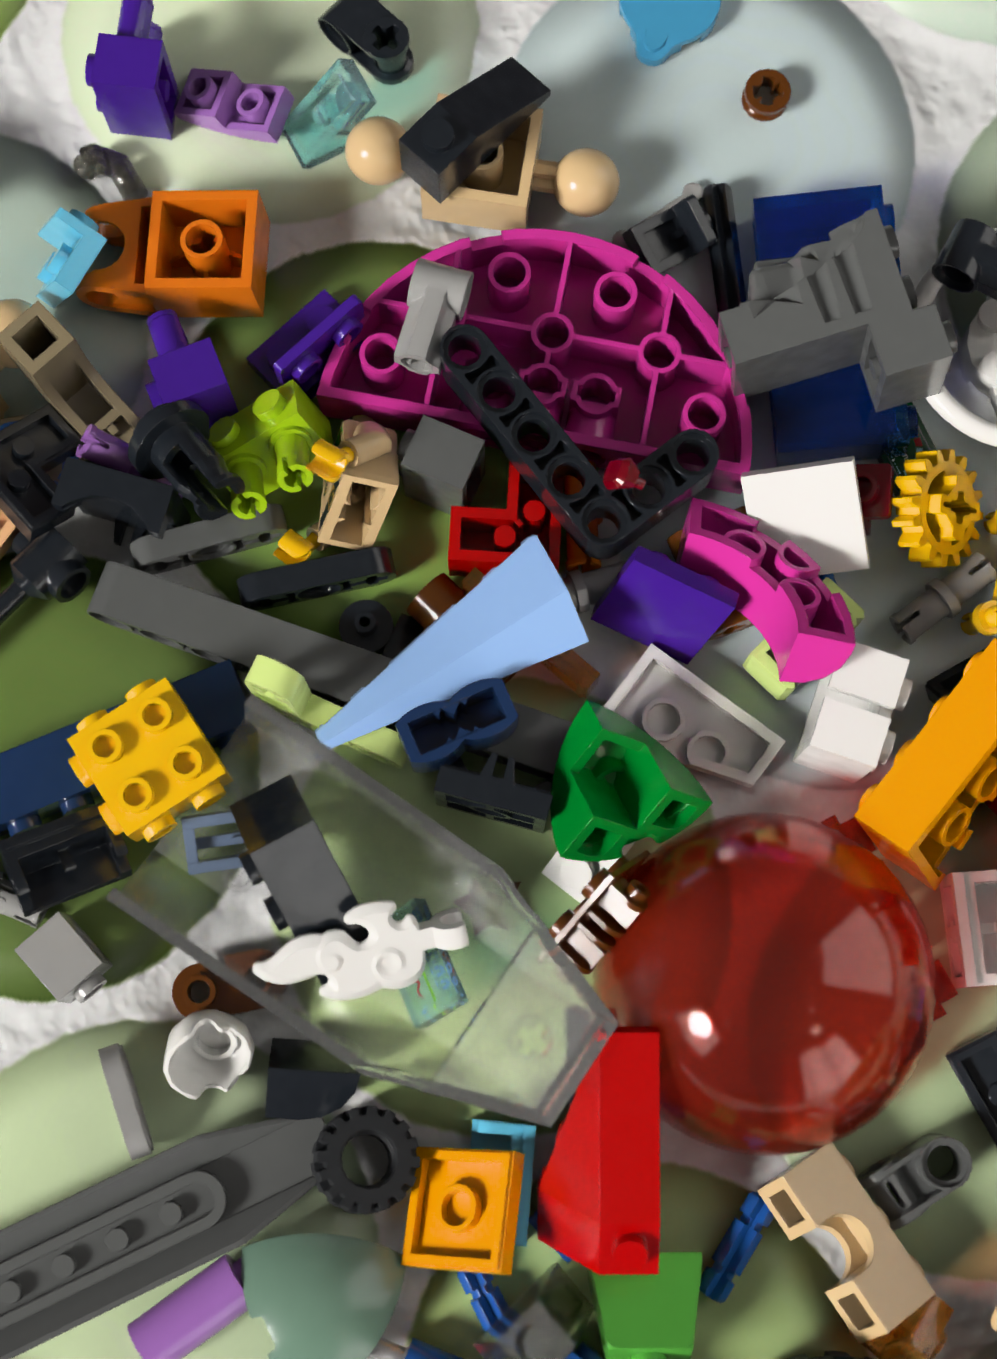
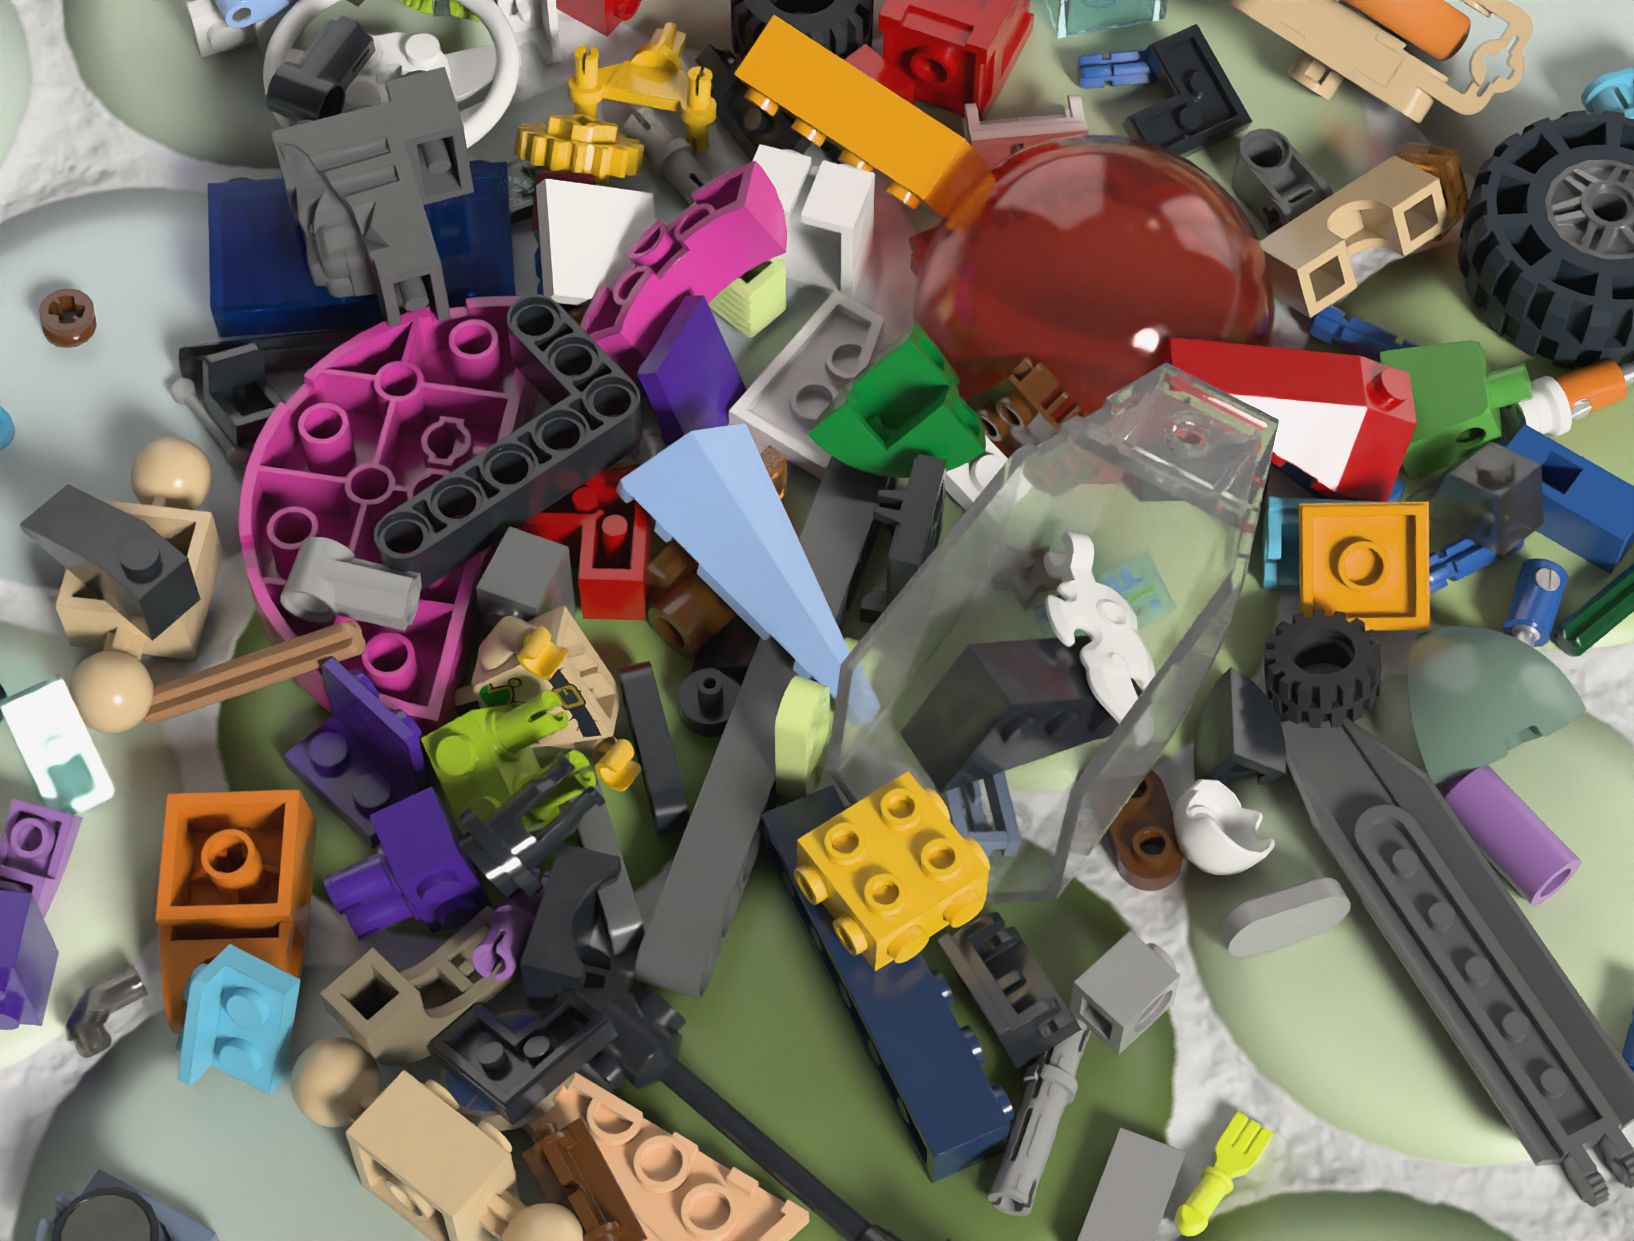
camera: 90 degrees left, 20 degrees down
dark blue brick [395,678,519,773] -> none
dark red rock [603,457,646,490] -> none
none -> medium nougat axle [143,620,366,724]

